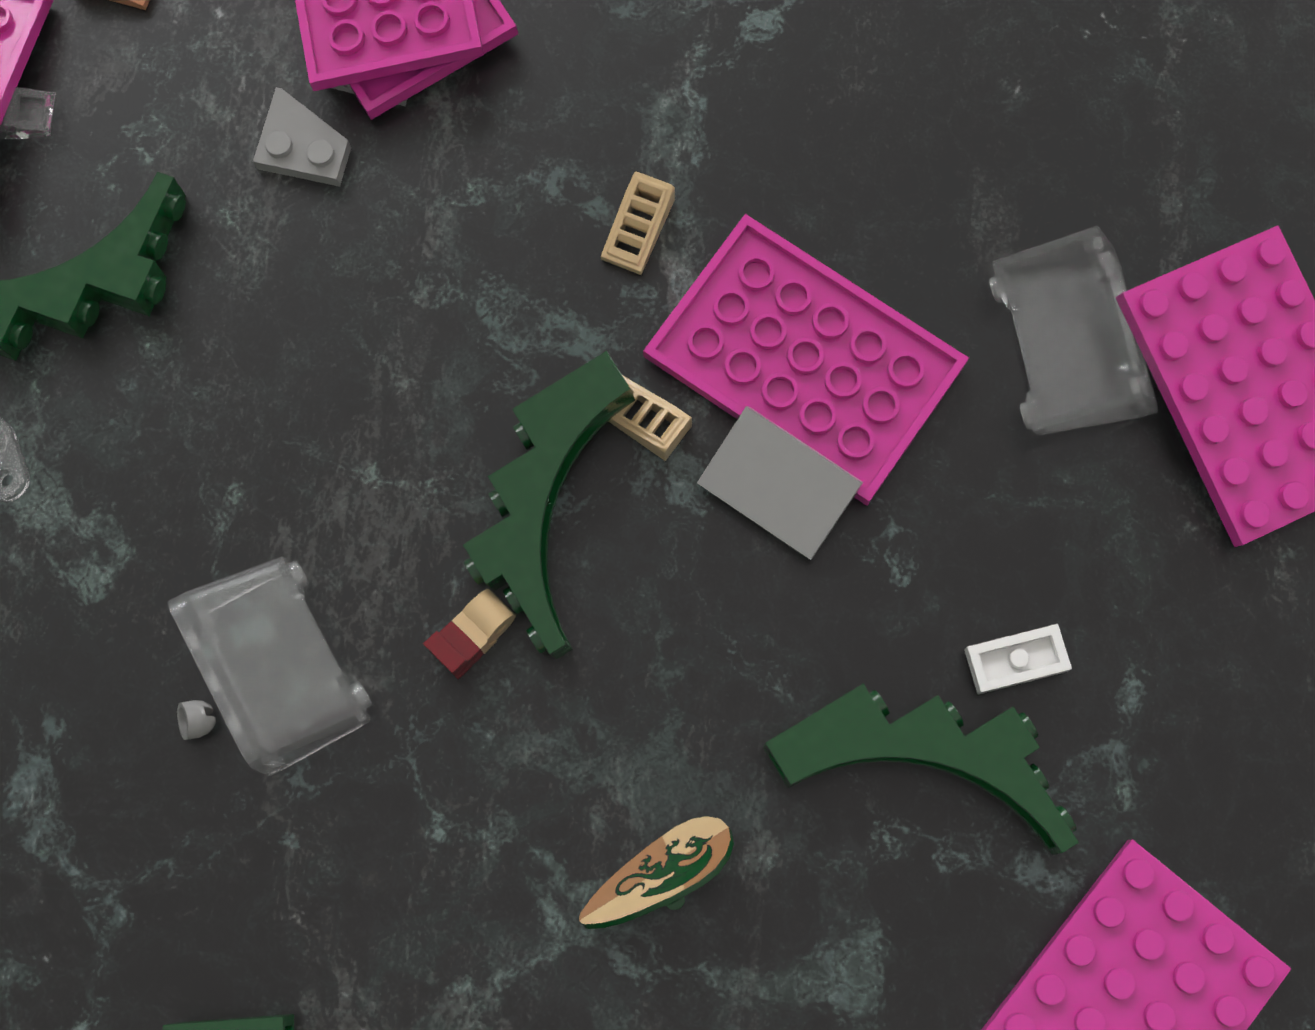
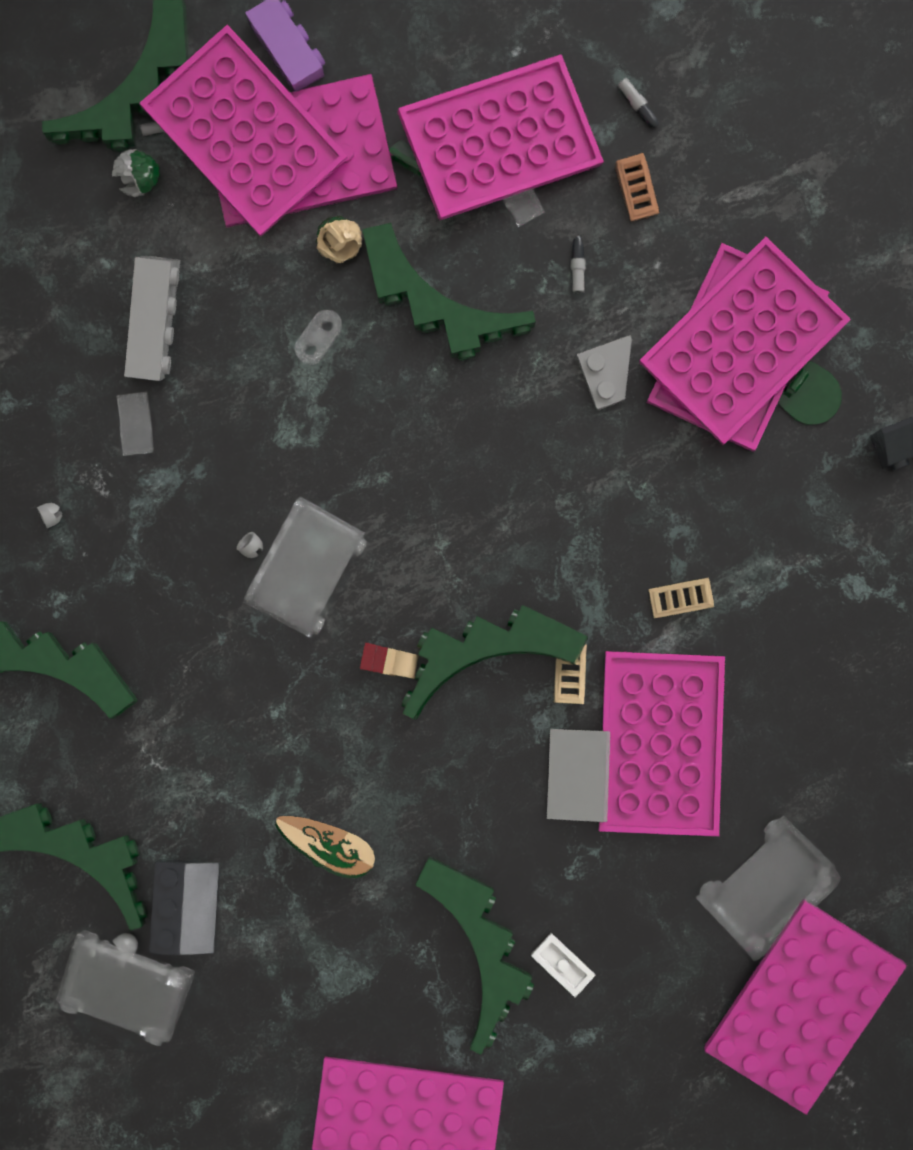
camera: 55 degrees right, 10 degrees up
none -> light grey piece [571,235,586,293]

